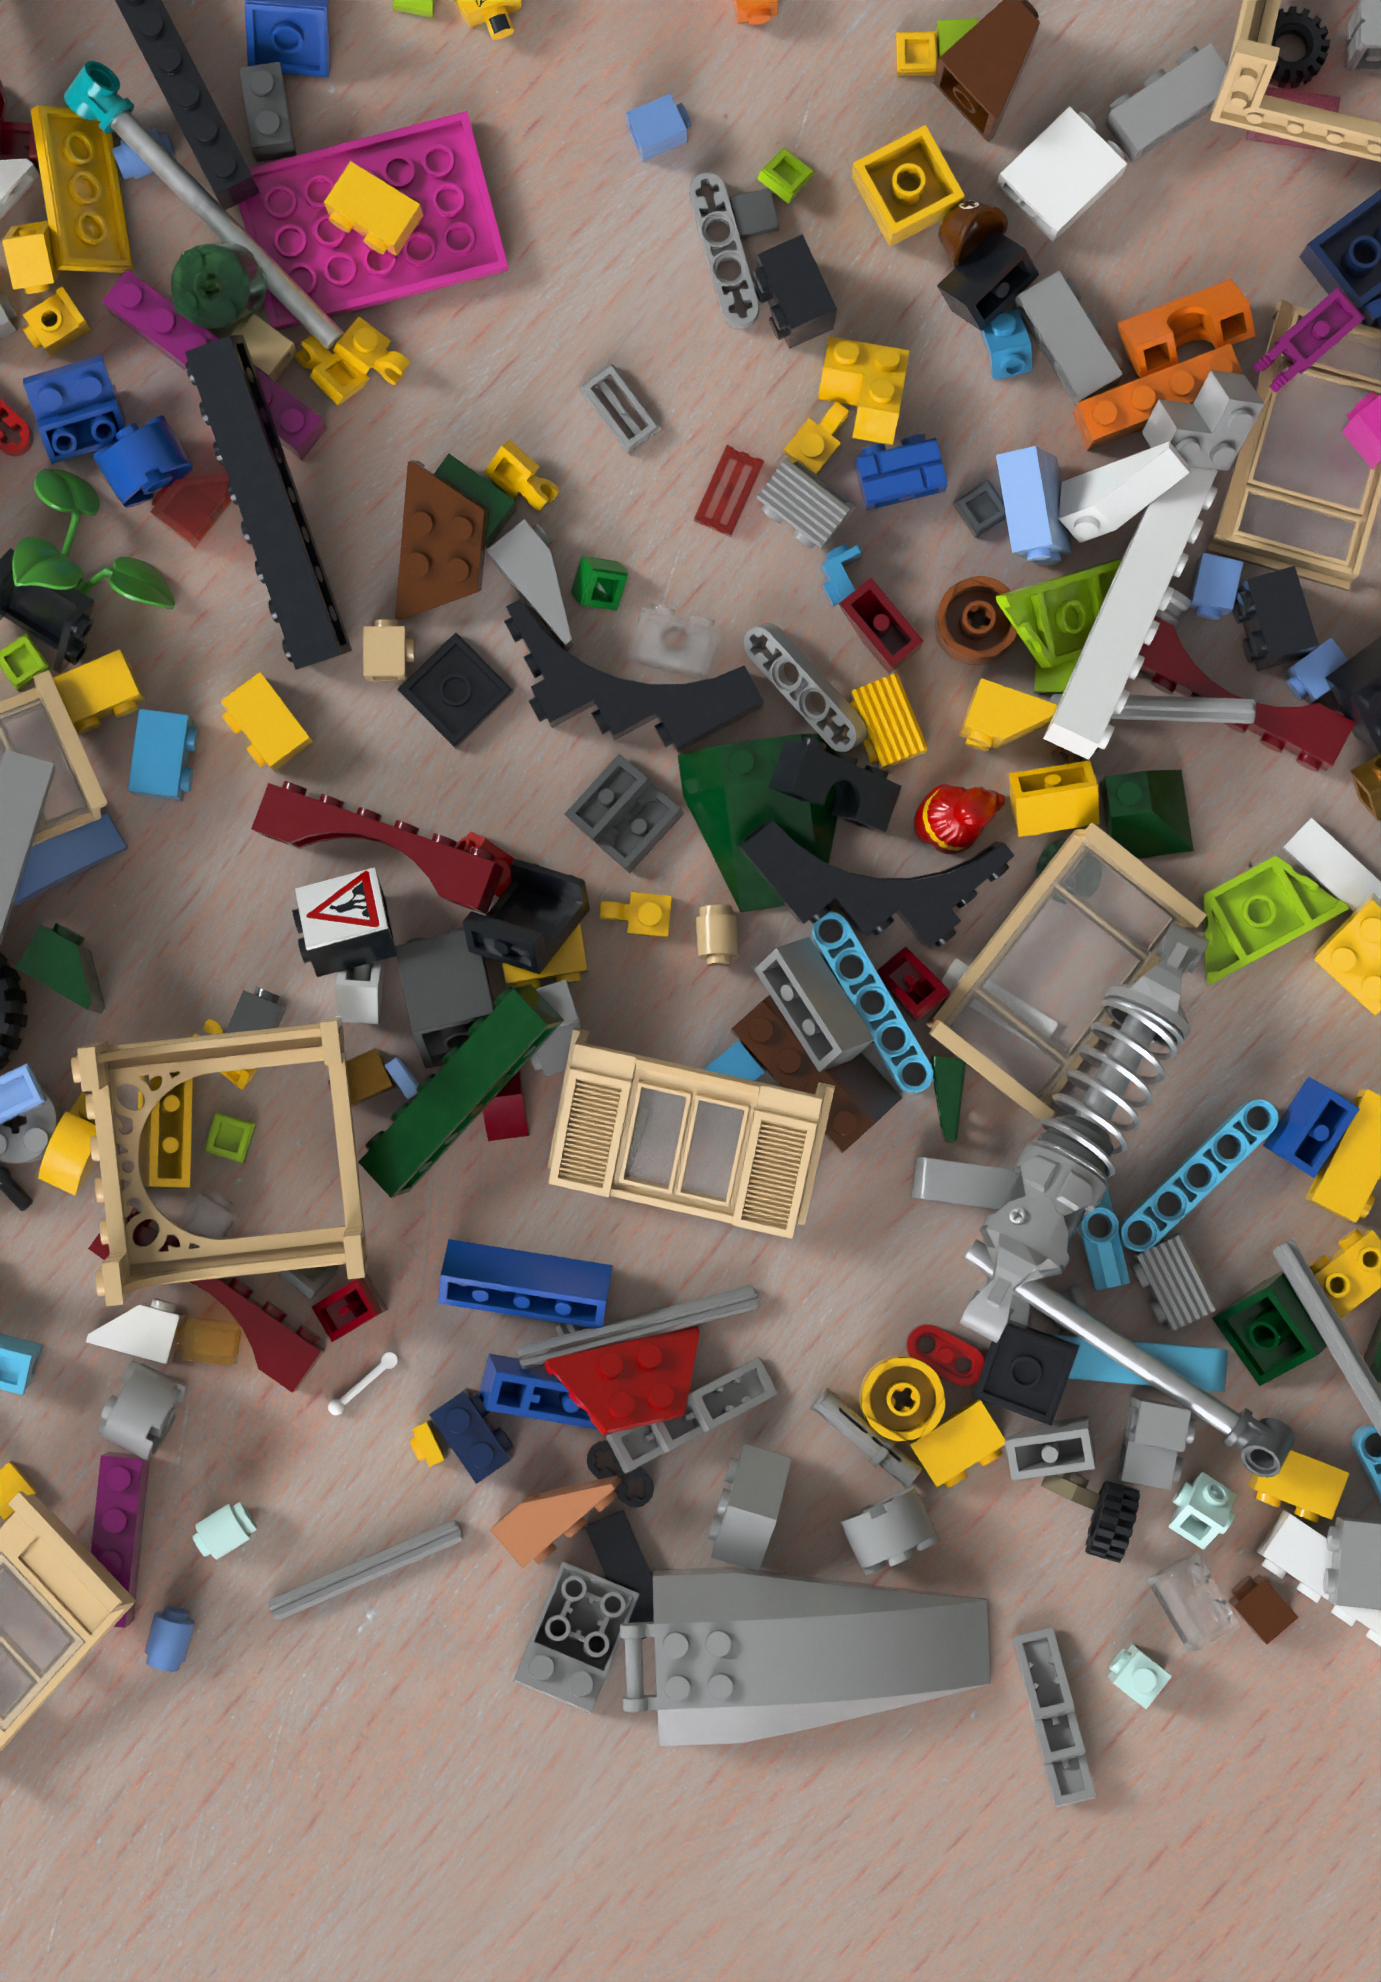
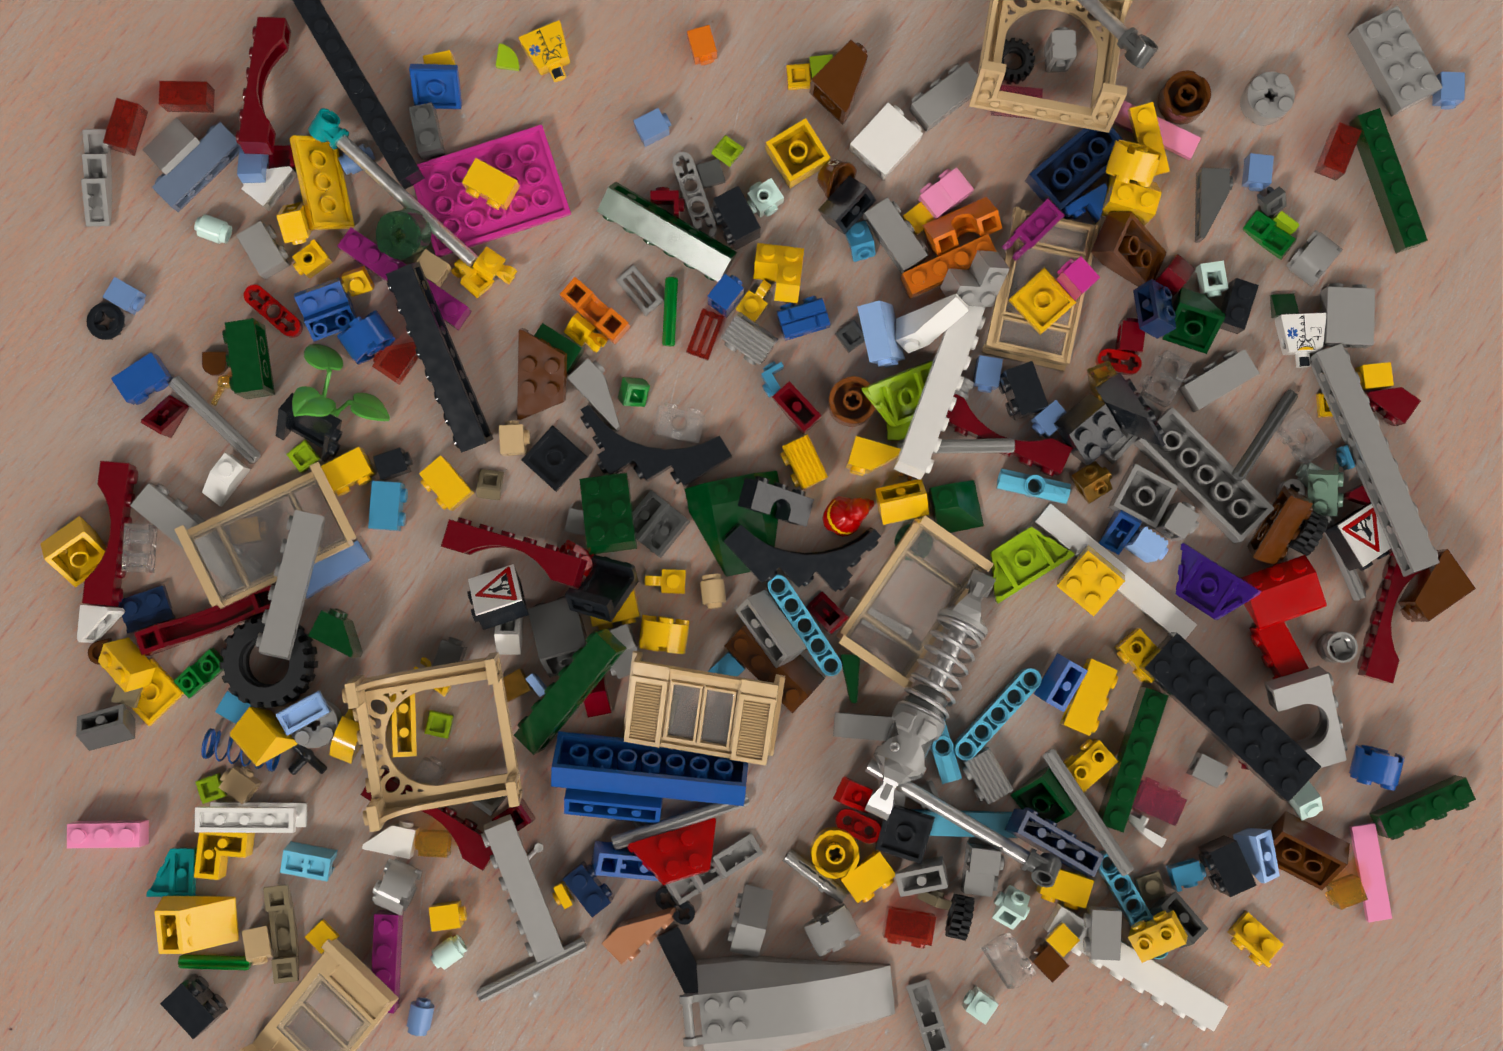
camera: 10 degrees left, 0 degrees up
light grey slope [513,1561,639,1714] -> none
light grey beam [743,623,867,752] -> none
none -> yellow plate [341,266,375,297]
none -> black brick [373,447,413,481]
none -> yellow brick [429,900,467,932]
none -> dark tan slope [476,469,504,500]
none -> light grey brick [481,814,564,963]
none -> blue brick [551,731,748,806]
none -> orange arch [559,277,631,345]
none -> light grey tile [564,508,586,536]
none -> dark green brick [579,473,637,555]
none -> brick [597,182,737,282]
none -> yellow brick [639,614,690,654]
none -> dark red bracket [650,187,684,218]
none -> green axle [662,277,678,347]
none -> blue brick [707,274,744,318]
none -> light aqua brick [747,178,784,218]
none -> red slope [833,777,873,813]
none -> clear red brick [882,906,936,949]
none -> yellow tile [902,202,935,236]
none -> bright pink brick [918,168,974,219]
none -> medium azure piece [996,468,1071,504]
none -> dark blue brick [1004,807,1105,877]
none -> yellow tile [1008,267,1077,335]
none -> yellow tile [1045,922,1080,957]

